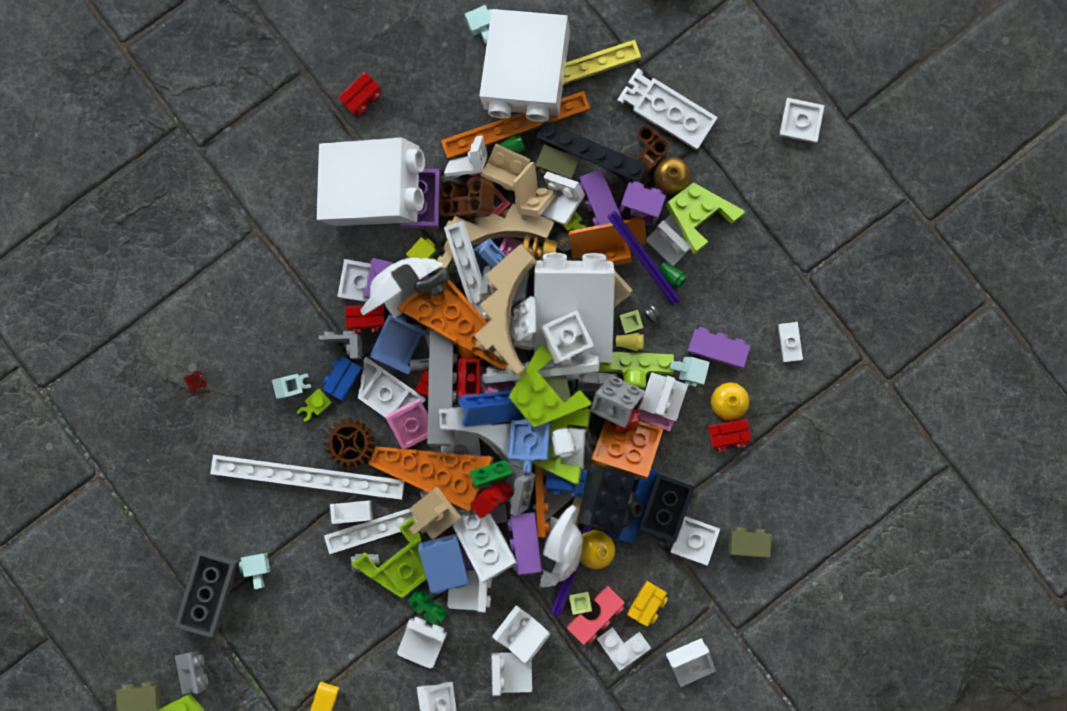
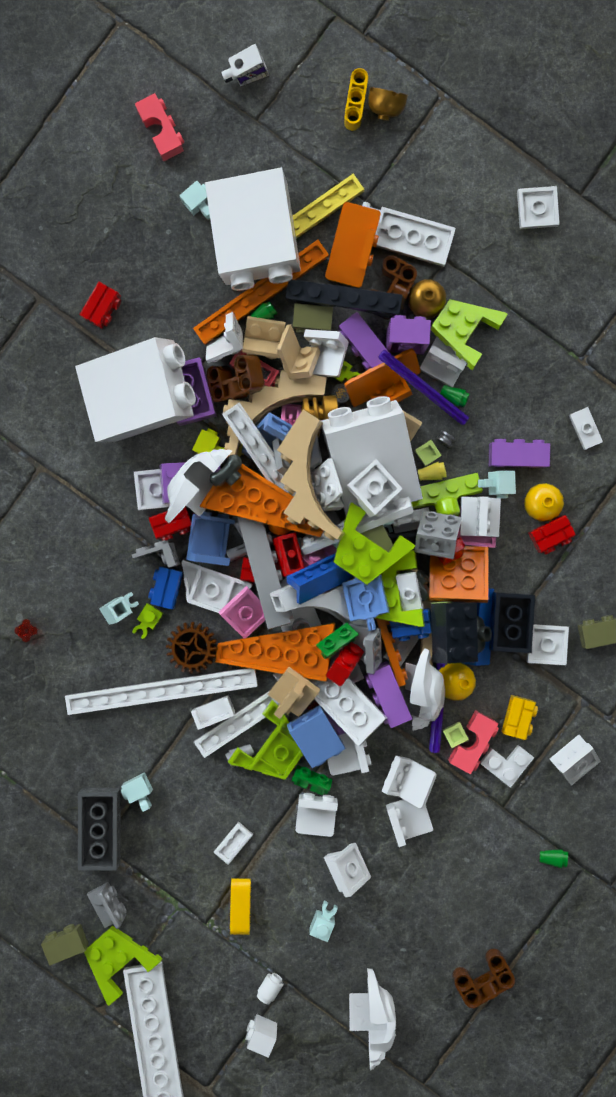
camera: 15 degrees left, 5 degrees up
white brick [552,428,575,459] -> none
none -> white plate [214,822,253,865]
none -> orange bracket [325,202,381,288]

